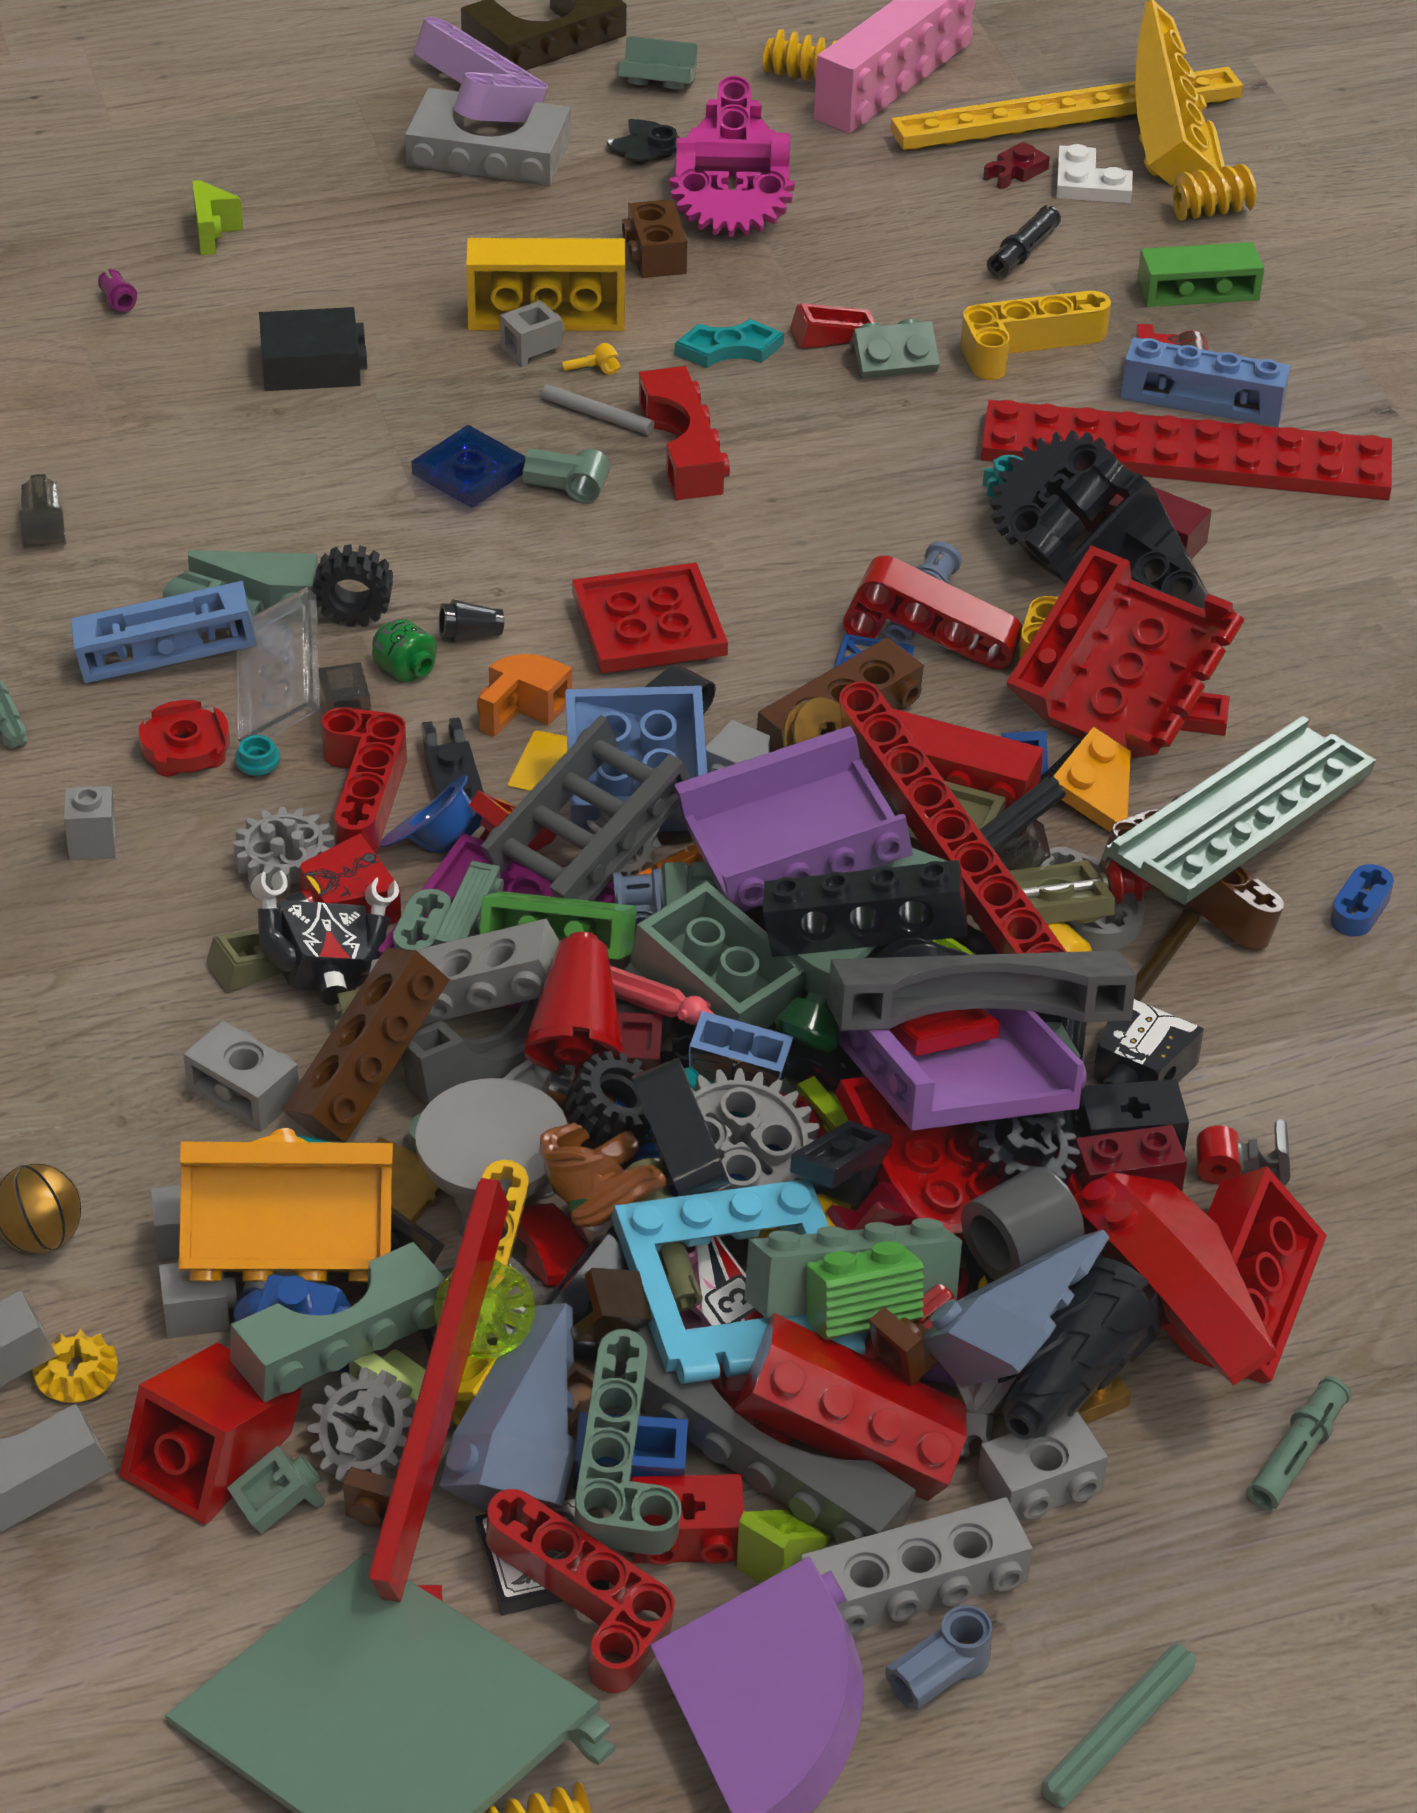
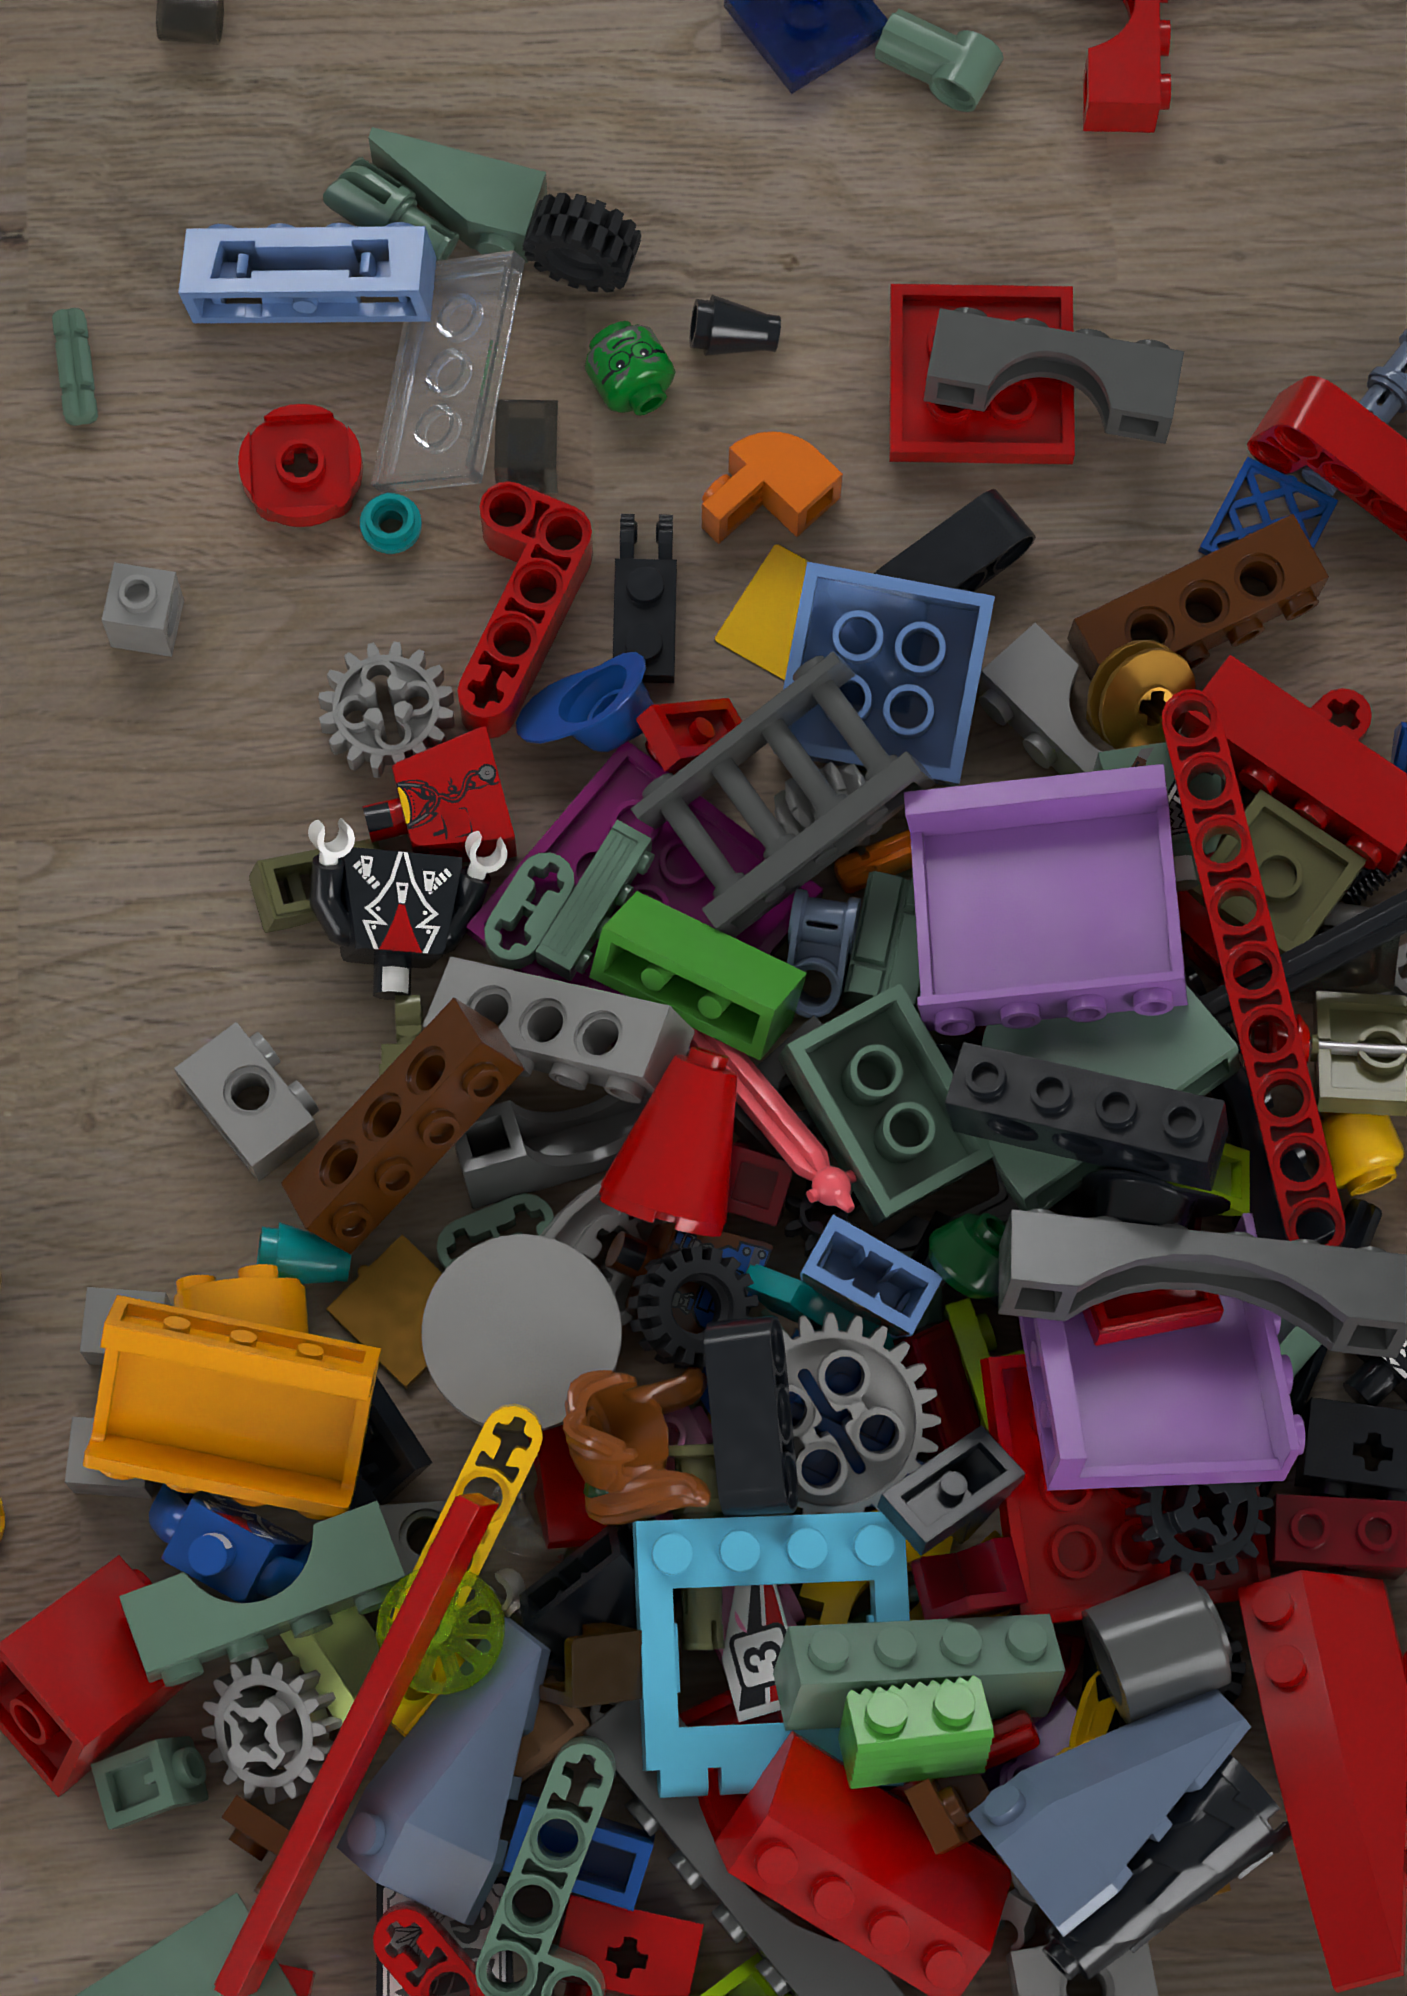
camera: 15 degrees right, 30 degrees up
none -> dark grey arch [924,307,1184,444]

